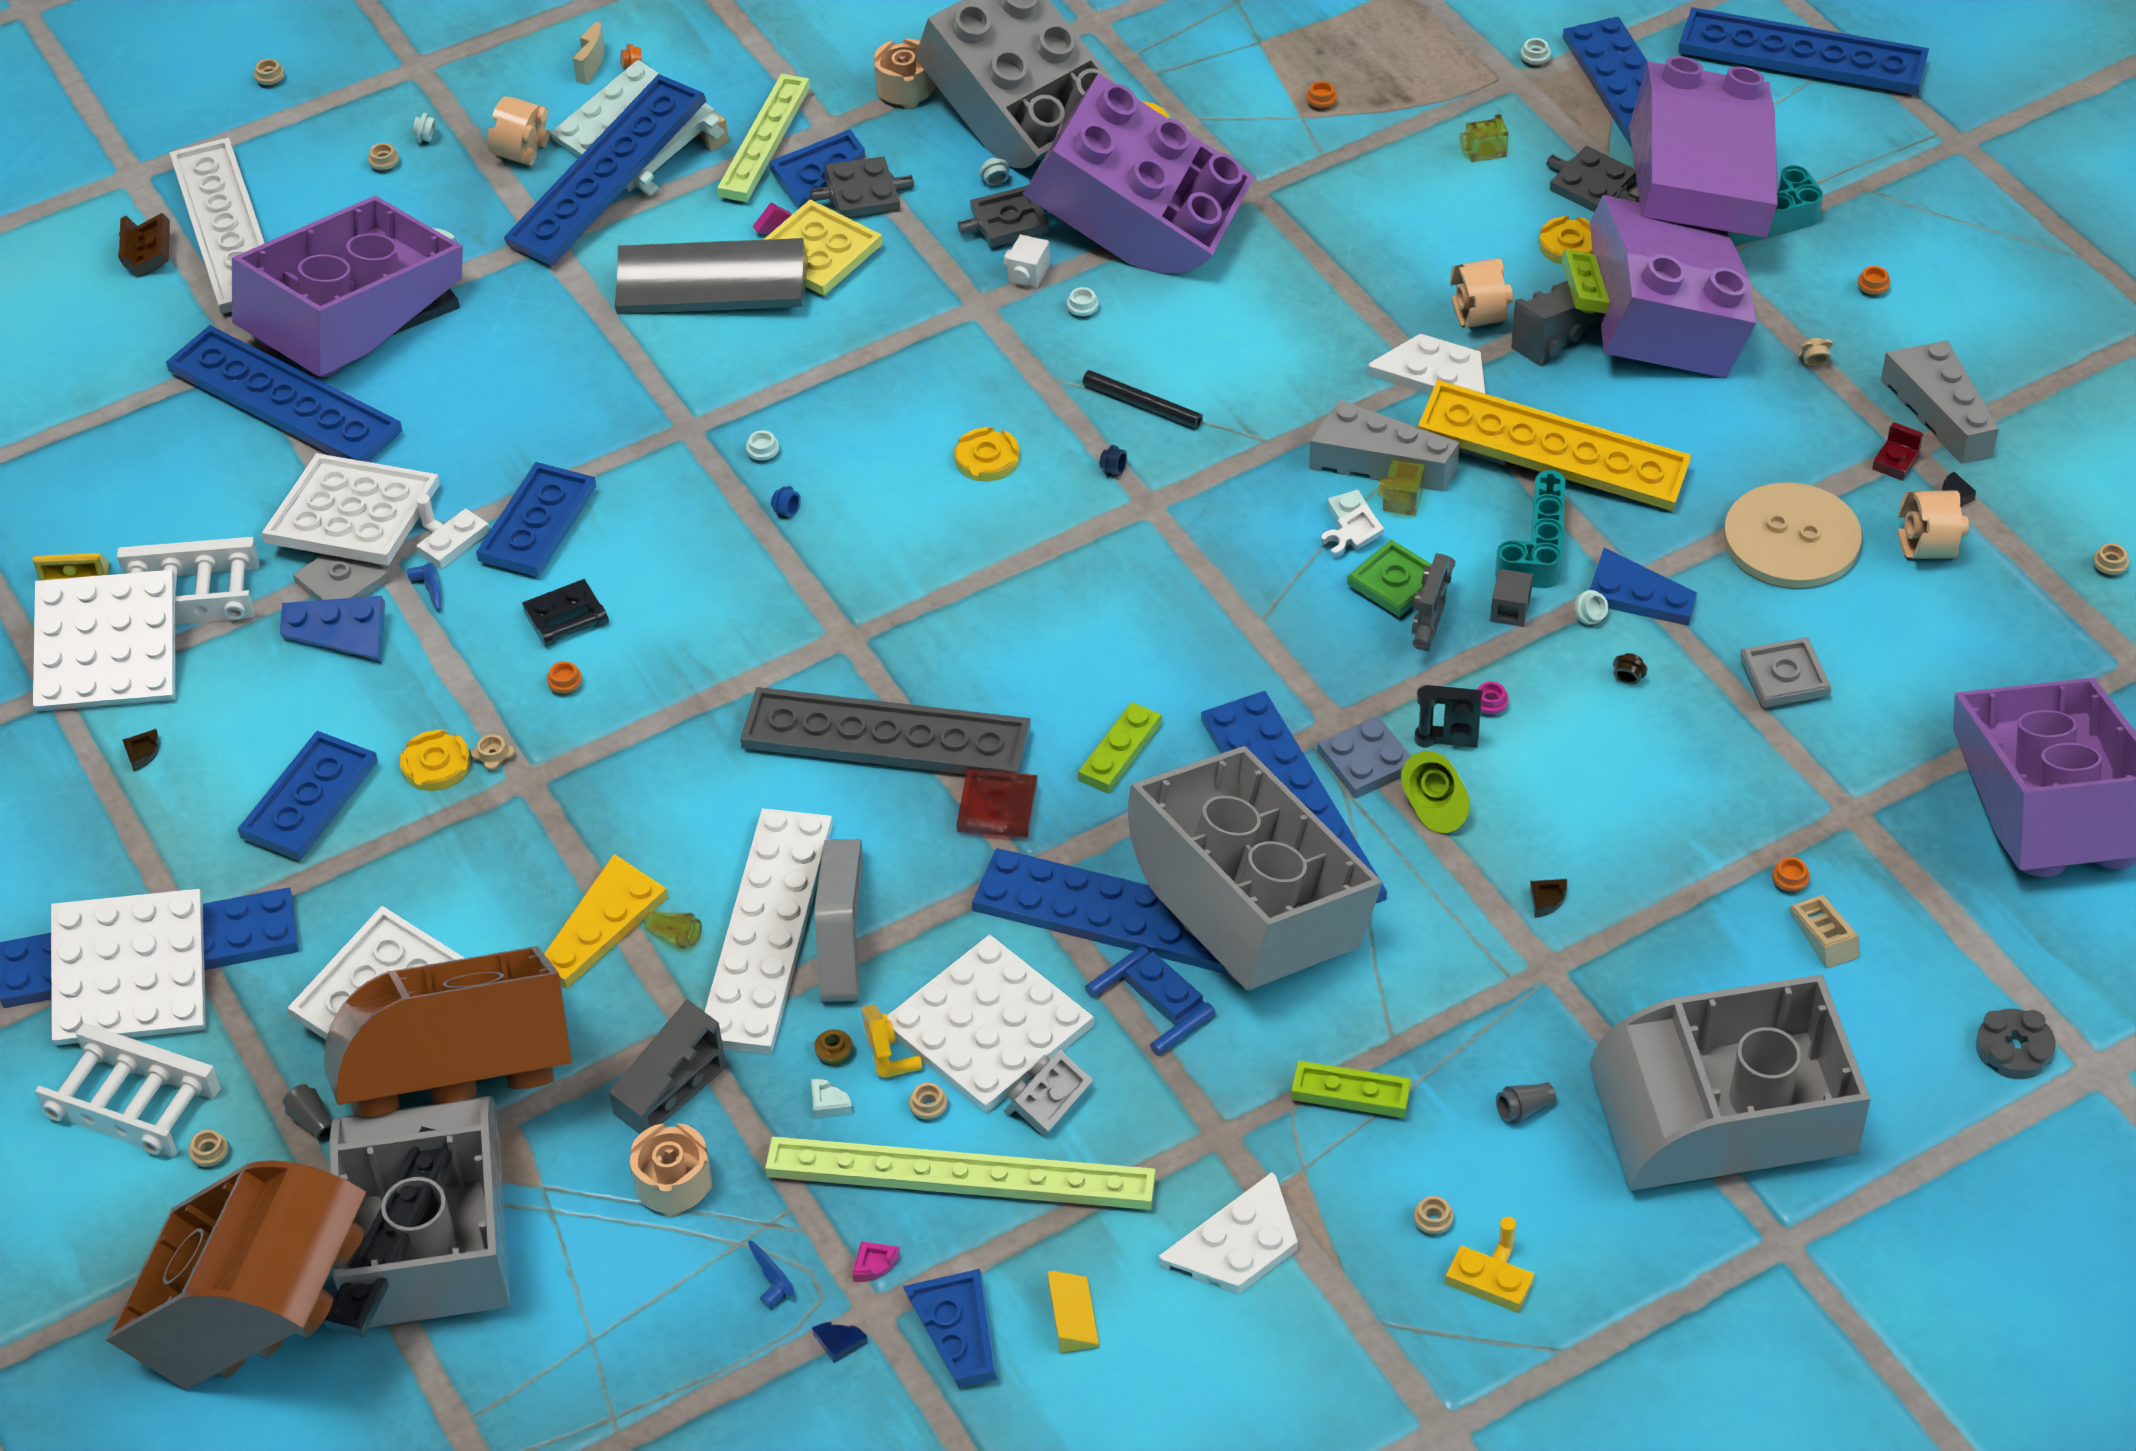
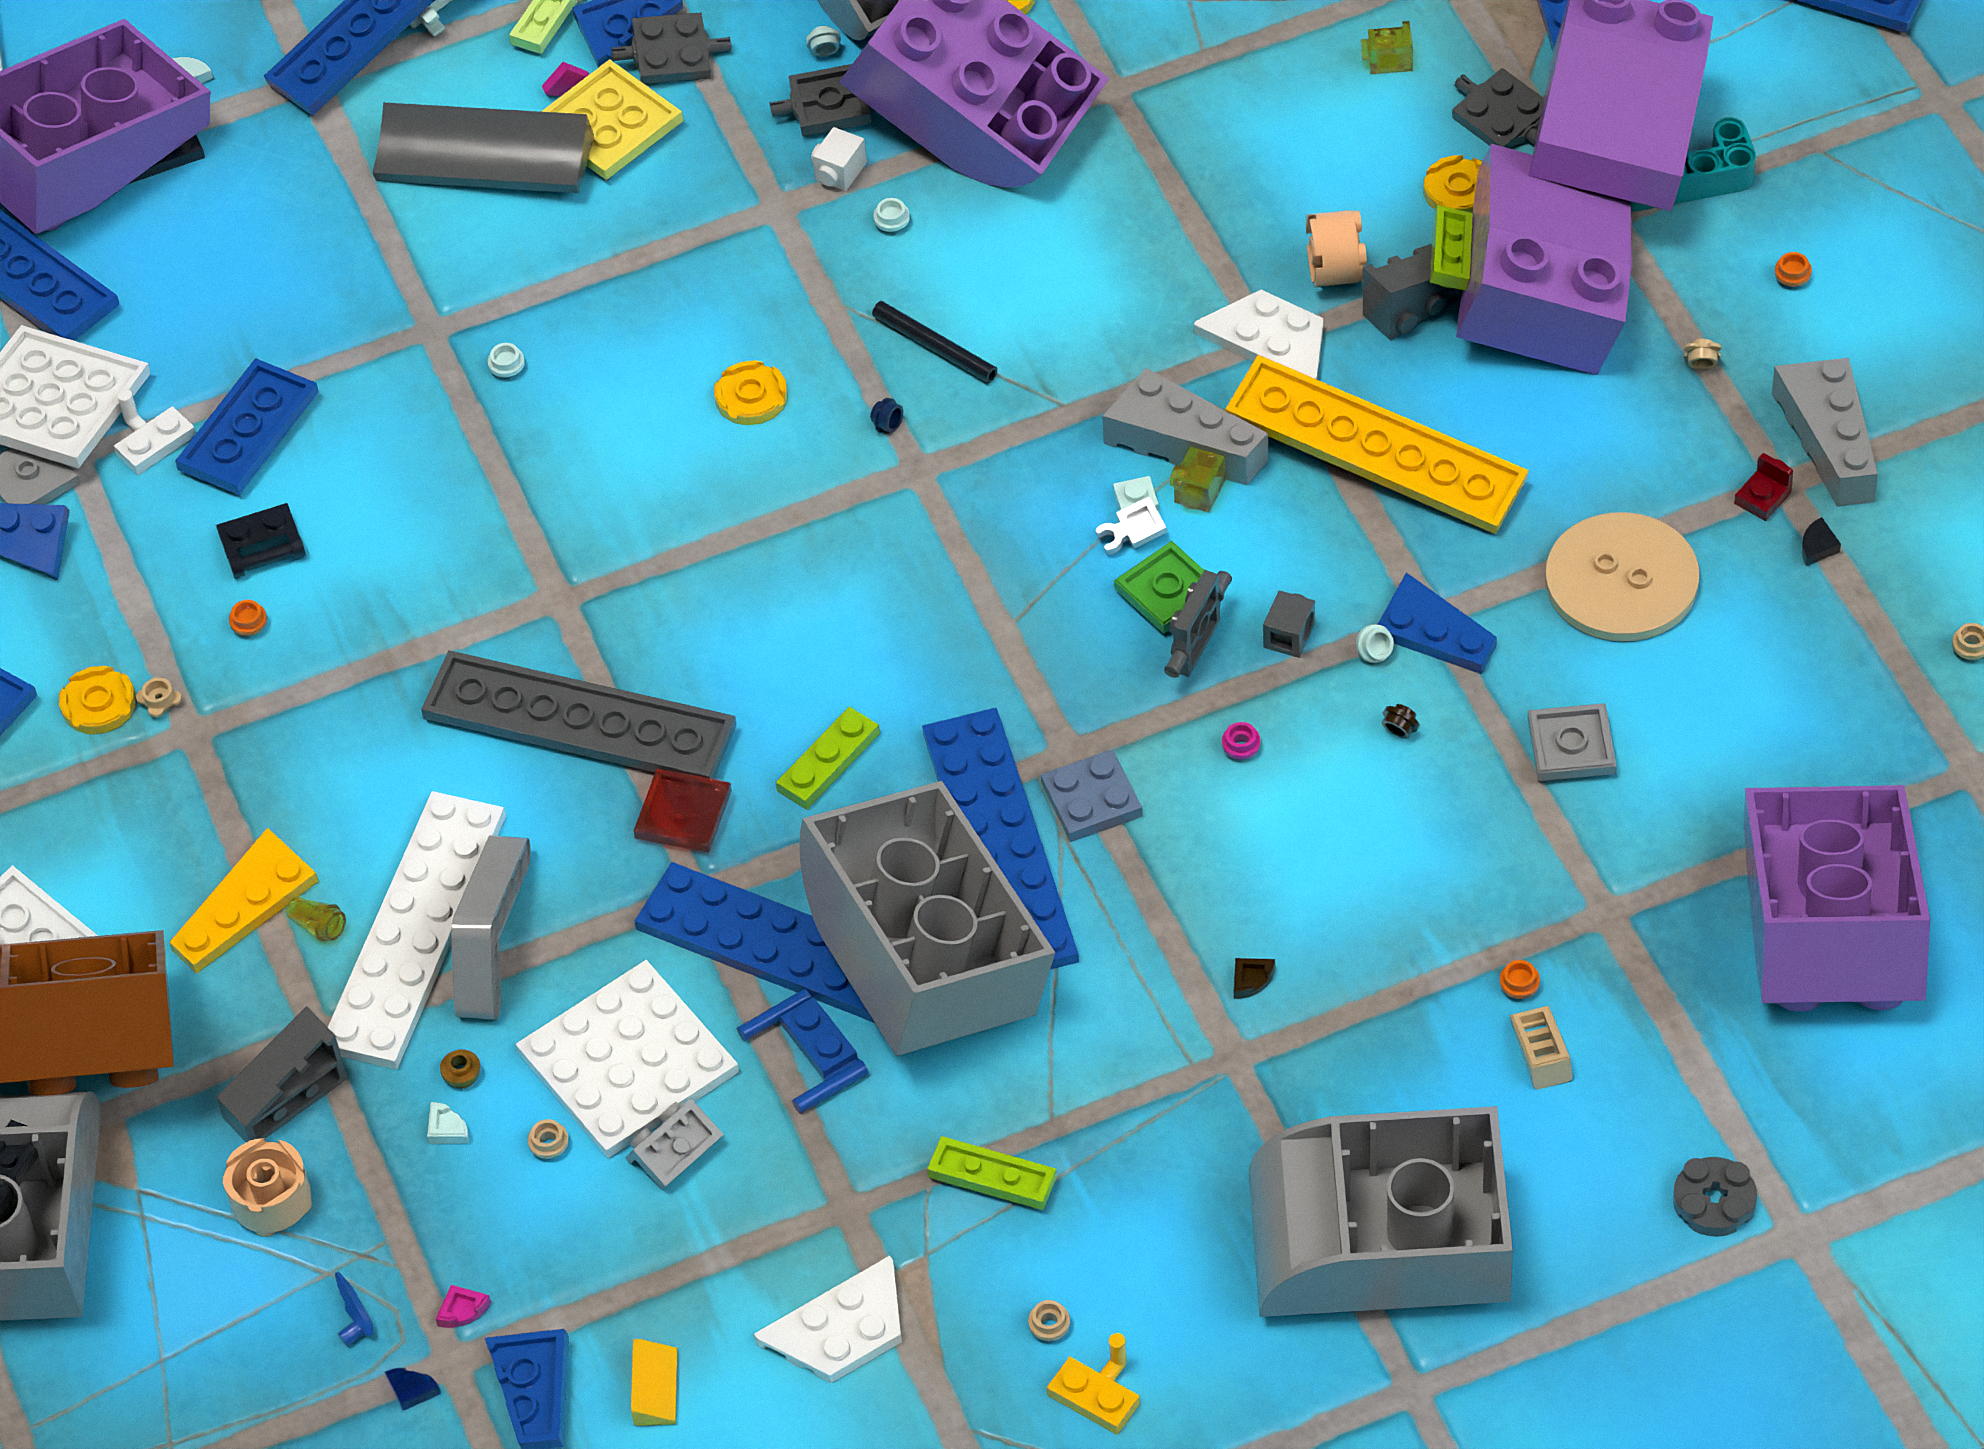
camera: 10 degrees right, 5 degrees up
blue bar [407,562,441,612] -> none
yellowish green plate [765,1137,1156,1210] -> none
blue plate [771,486,801,518] -> none
yellow plate [860,1004,923,1078] -> none
lime piece [1401,751,1470,833] -> none
black plate [1414,685,1483,748] -> none
teal beam [1495,470,1566,588] -> none
dark grey cone [1496,1082,1556,1123] -> none
light nougat brick [1898,490,1969,559] -> none

